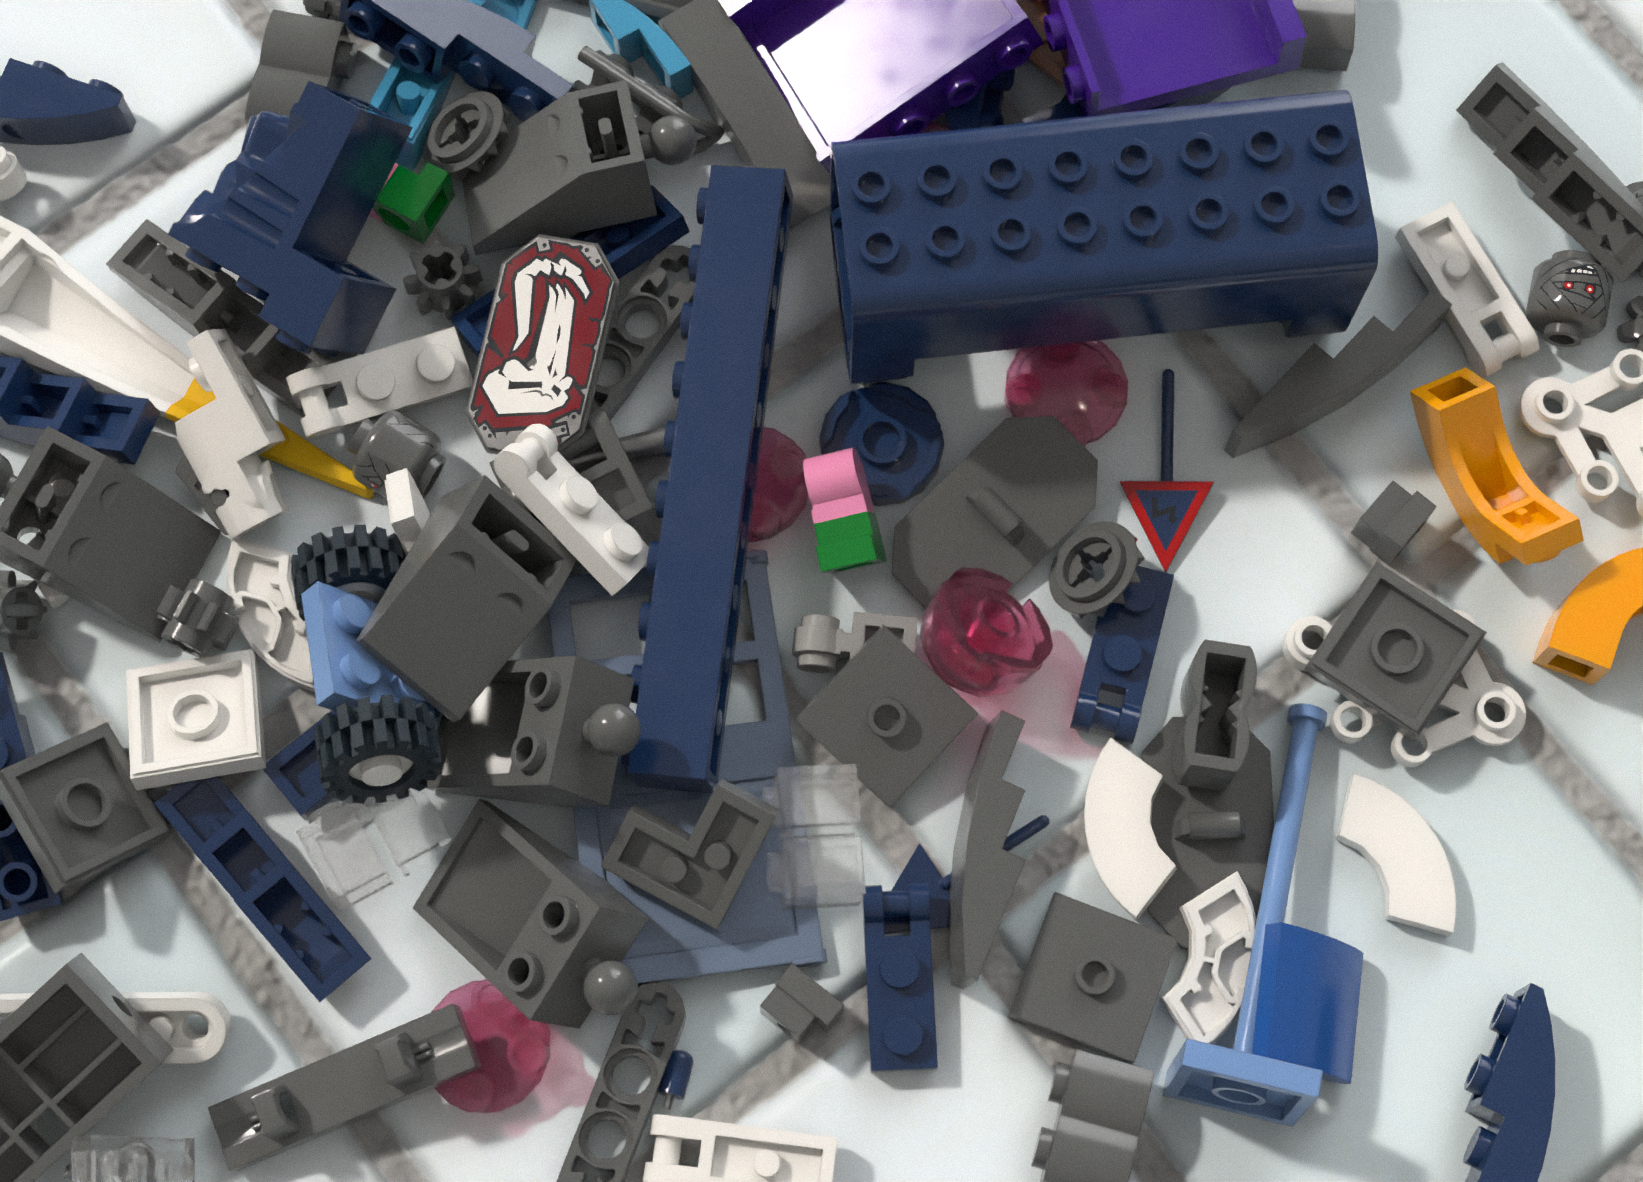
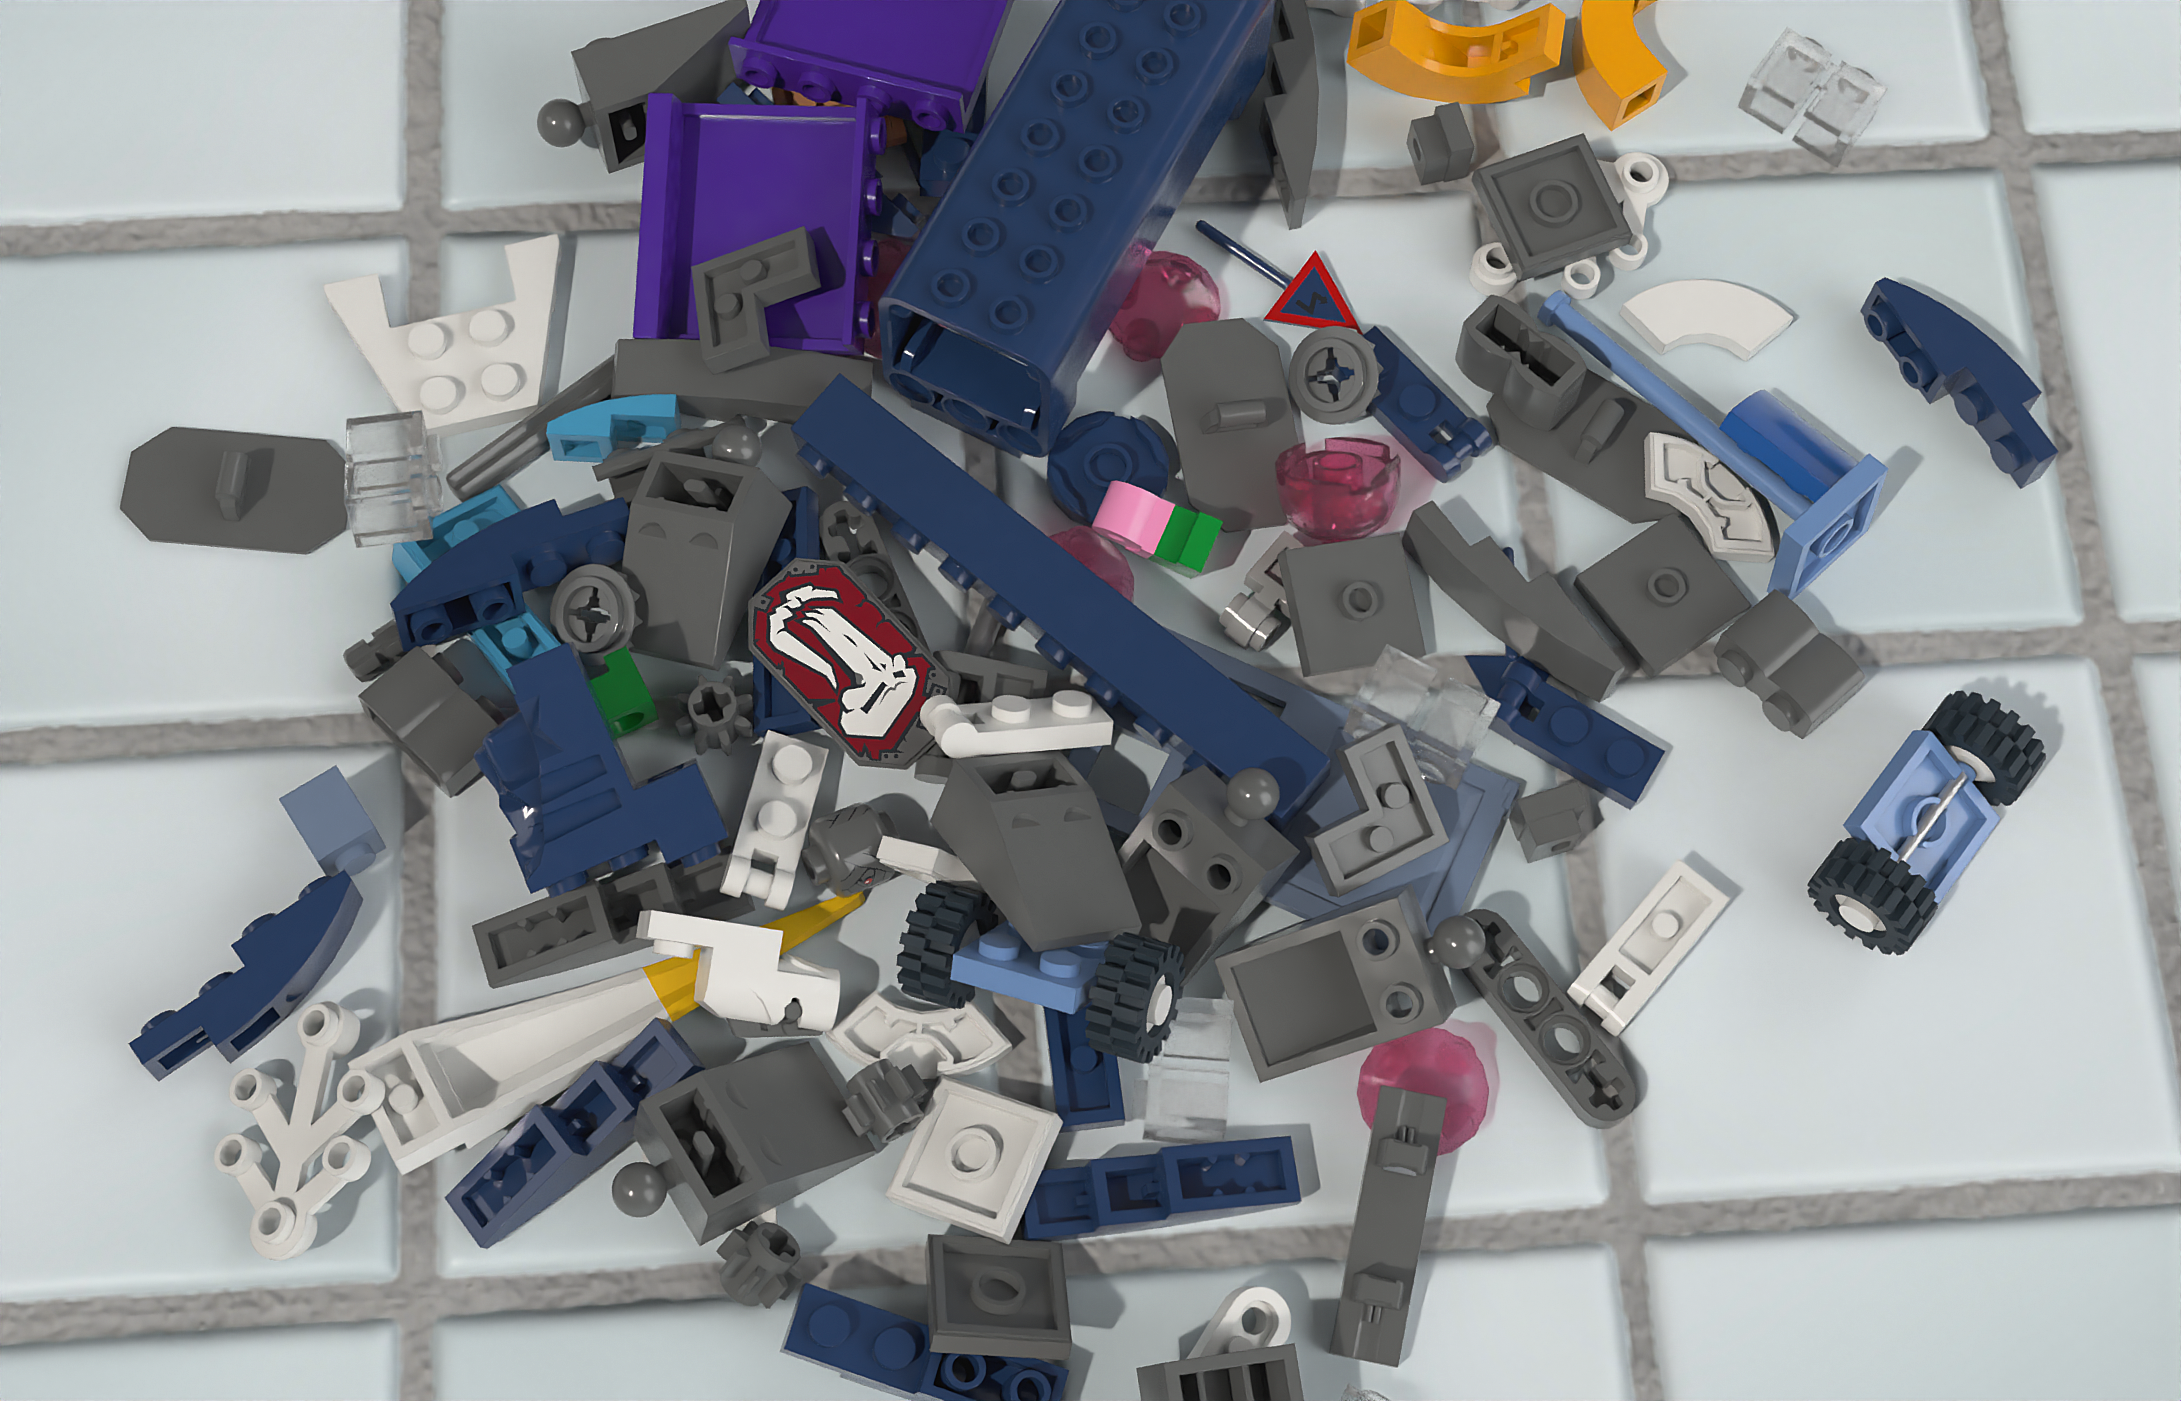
camera: 60 degrees left, 5 degrees down
dark blue piece [658,1050,694,1110] -> none
white tile [1084,738,1177,921] -> none
none -> sand blue brick [279,765,386,877]
none -> dark grey plate [691,226,821,375]

